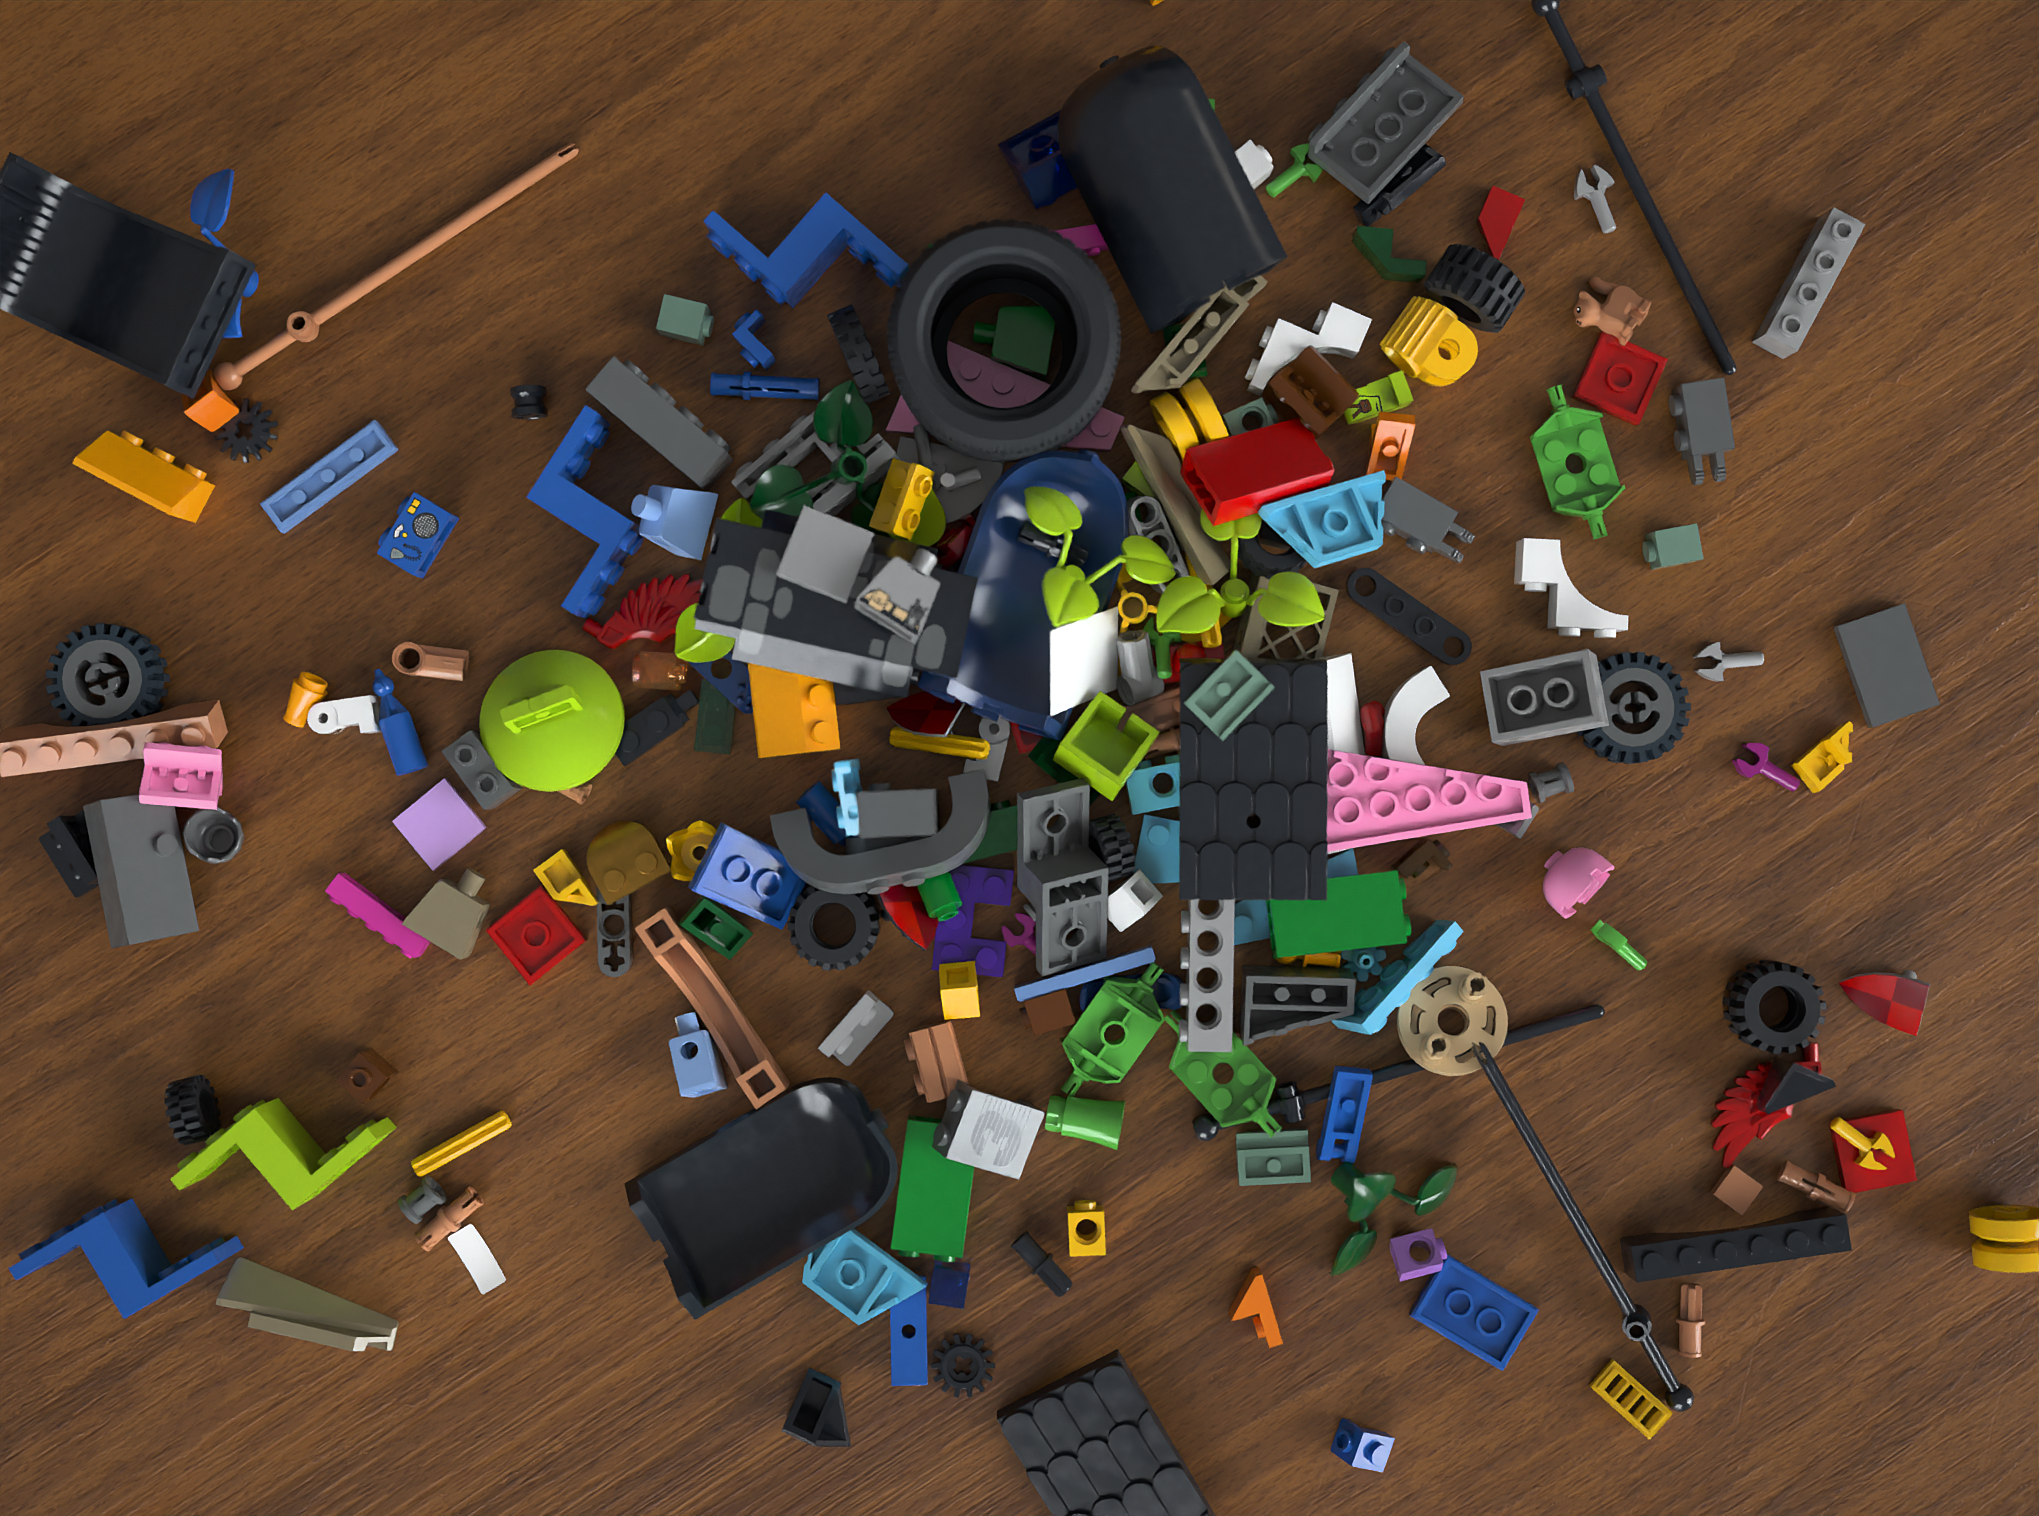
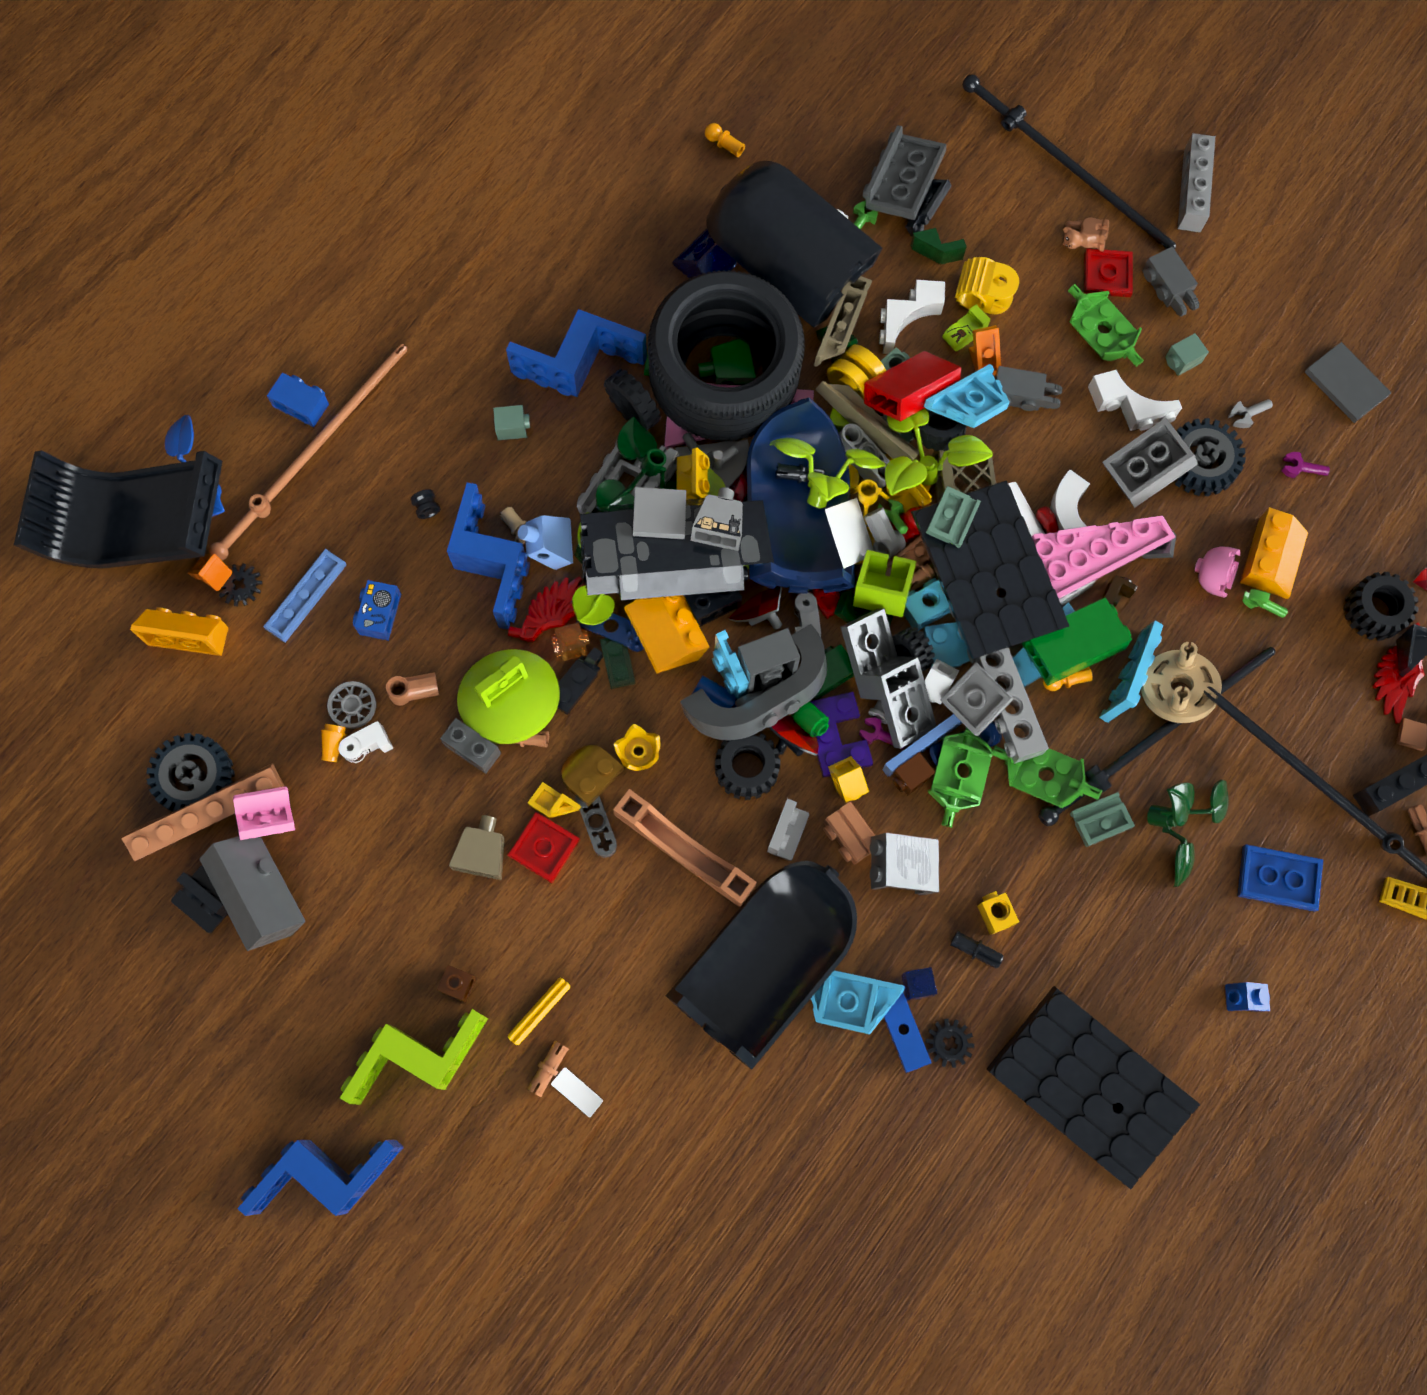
camera: 20 degrees left, 15 degrees down
black tyre [164,1075,221,1145] -> none
dark grey hair [183,807,245,864] -> none
dark tan wedge [215,1257,399,1351] -> none
dark pink piece [325,872,431,958] -> none
blue wheel [372,669,428,776] -> none
lavender piece [392,778,487,871] -> none
dark grey bush [398,1176,447,1224] -> none
dark grey brick [585,356,734,492] -> none
light blue torso [669,1012,728,1098] -> none
dark green slope [678,895,754,960] -> none
tile [688,822,806,930] -> none
blue pin [710,371,820,401] -> none
blue bracket [732,310,776,371] -> none
black slope [782,1368,851,1447] -> none
yellow axle [889,726,990,760] -> none
green brick [891,1115,974,1262] -> none
bright green plant [1045,1096,1125,1150] -> none
orange slope [1228,1267,1283,1348] -> none
dark grey wedge [1239,965,1356,1046] -> none
reddish brown bracket [1263,345,1359,441] -> none
blue plate [1316,1066,1373,1163] -> none
medium azure plant [1339,947,1386,982] -> none
black plate [1346,568,1472,665] -> none
medium lavender brick [1389,1228,1447,1282] -> none
black tyre [1424,244,1525,333] -> none
red tile [1476,185,1526,260] -> none
dark grey bush [1527,762,1574,803] -> none
light grey bar [1574,165,1616,234] -> none
yellow slope [1791,721,1853,793] -> none
none -> blue brick [267,372,329,427]
none -> light grey wheel [327,681,376,729]
none -> tan pin [500,507,527,545]
none -> light grey tile [940,663,1013,736]
none -> light orange slope [1240,507,1308,599]

